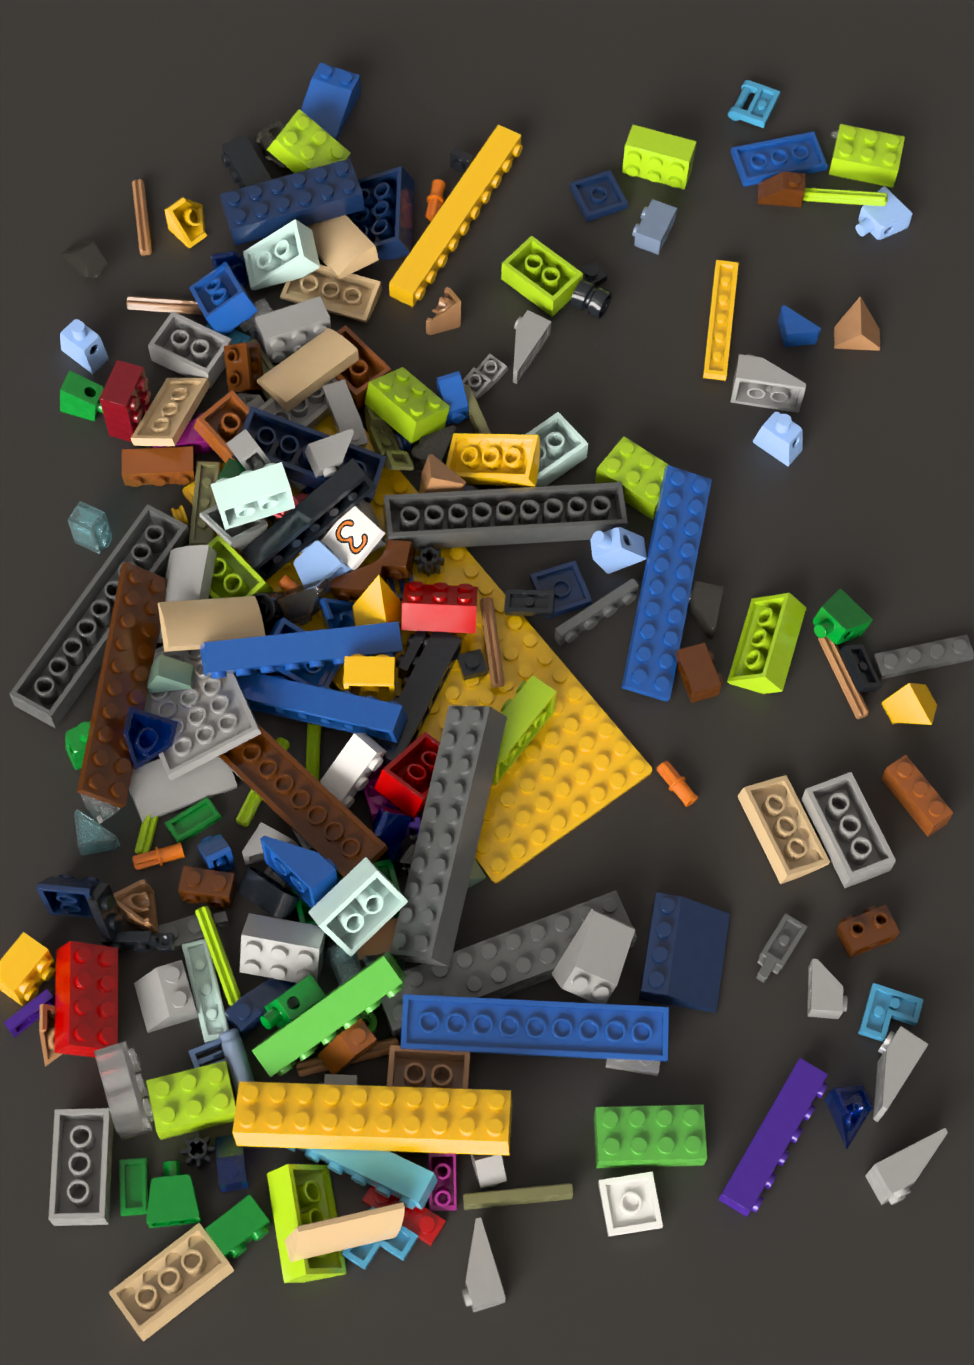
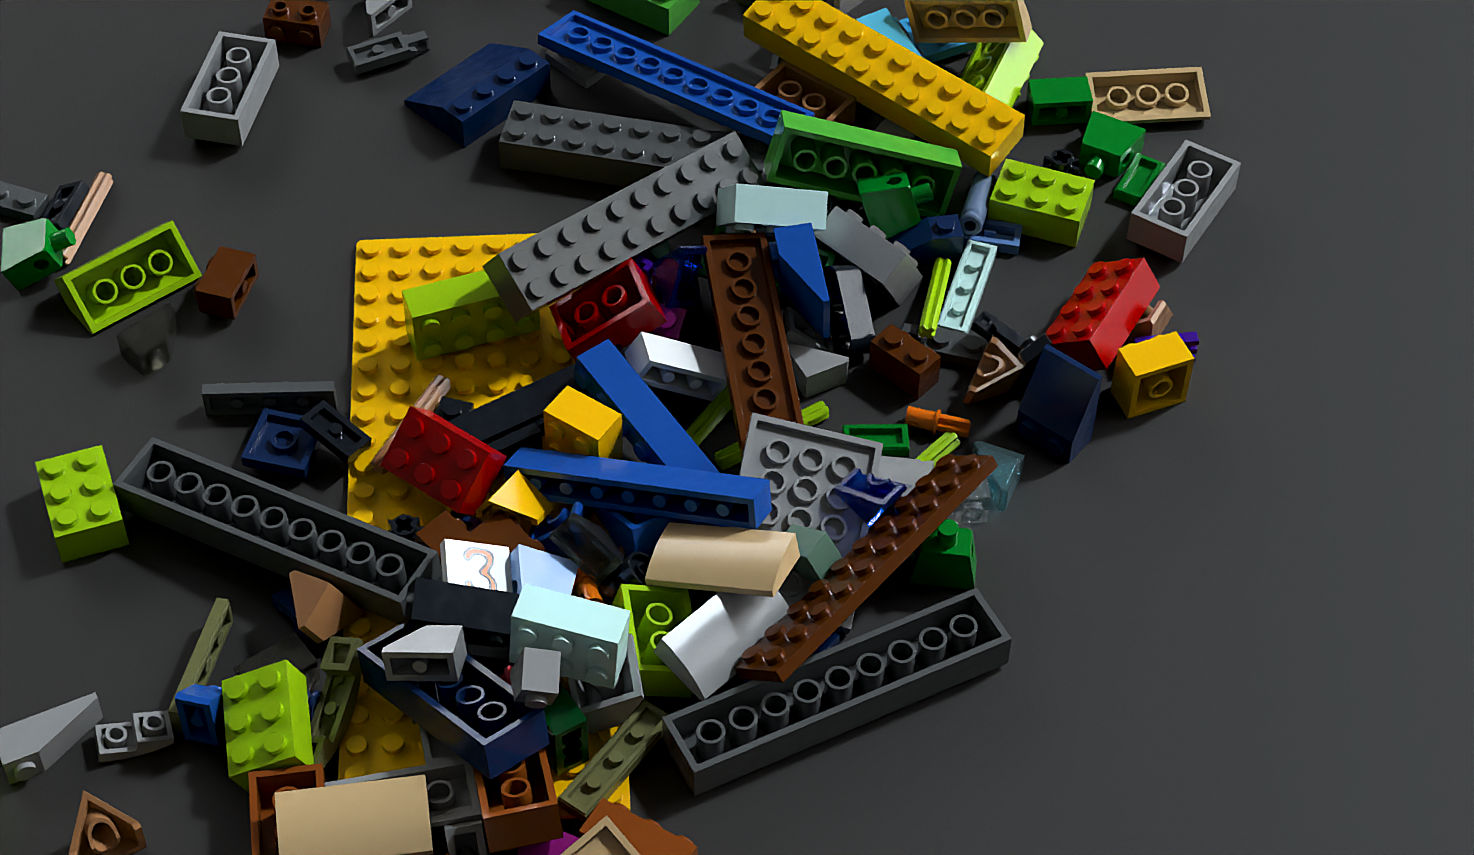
camera: 145 degrees left, 15 degrees down
clear light blue brick [68,501,112,554] -> none
clear brick [94,1041,154,1140] -> none
light grey slope [134,960,198,1033] -> none
yellow bush [171,505,189,525] -> none
blue slope [197,834,236,872] -> none
clear blue slope [216,1135,249,1192] -> none
light grey slope [322,379,368,448] -> none
yellow slope [446,433,540,487] -> none
light aqua brick [524,412,588,487] -> none
light grey slope [552,908,635,1004] -> none
light blue torso [590,527,647,574] -> none
blue plate [621,465,712,702] -> none
orange axle [657,761,698,807] -> none
tan slope [737,775,830,884] -> none
dark orange brick [881,755,953,837] -> none
yellow slope [882,683,937,725] -> none

